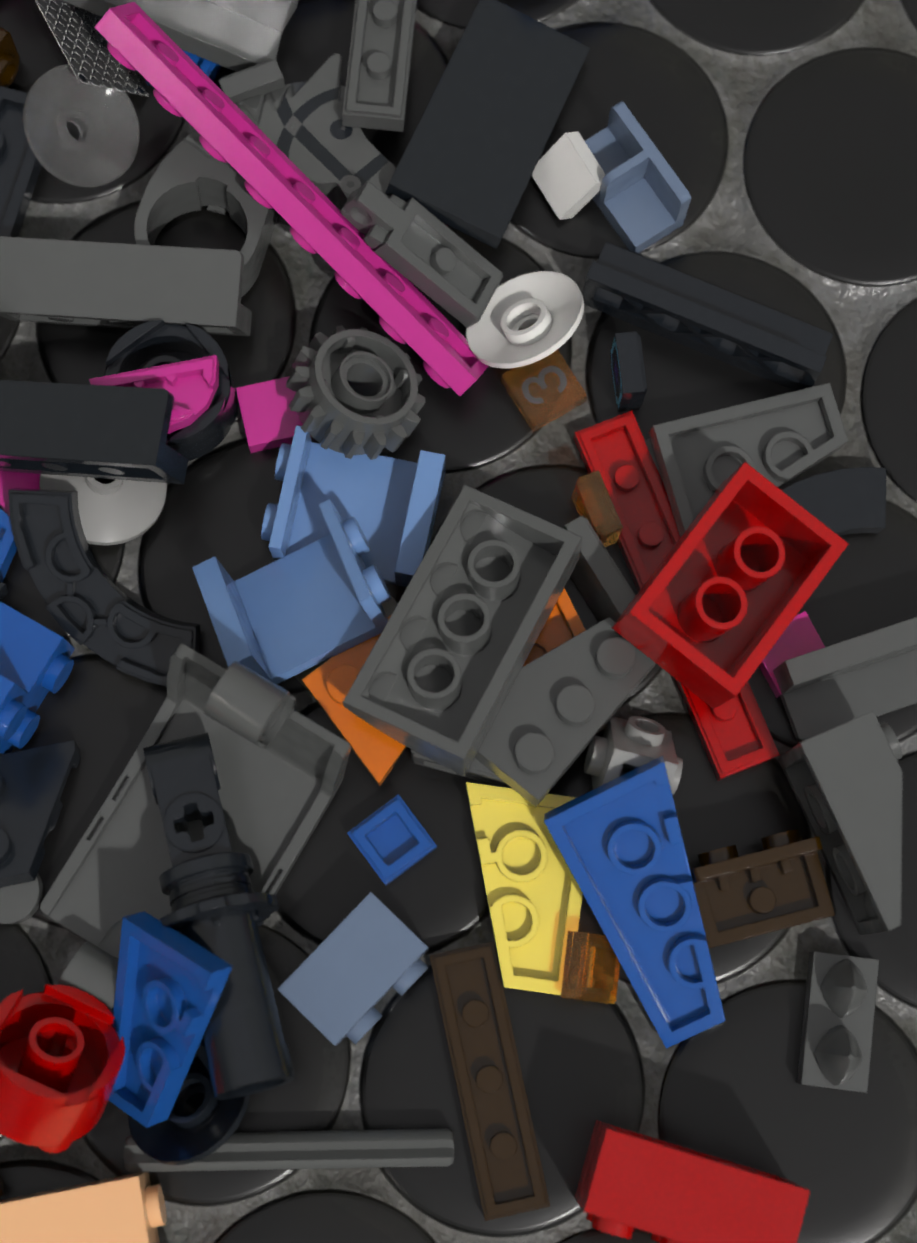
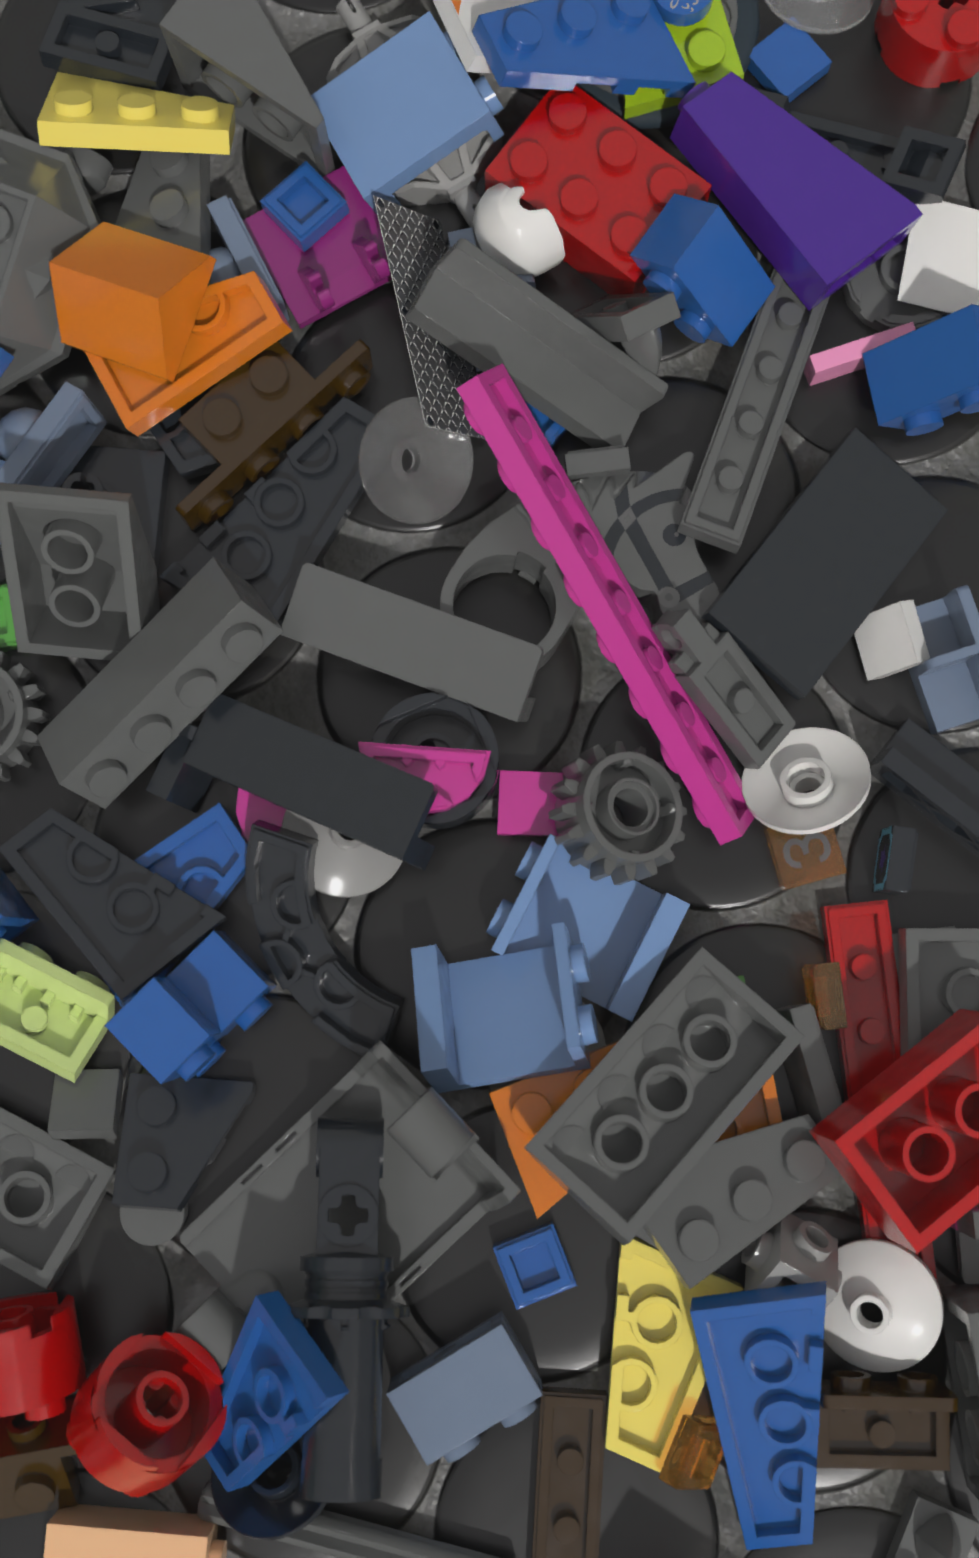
camera: 25 degrees right, 5 degrees up
none -> white dish [824,1238,944,1373]

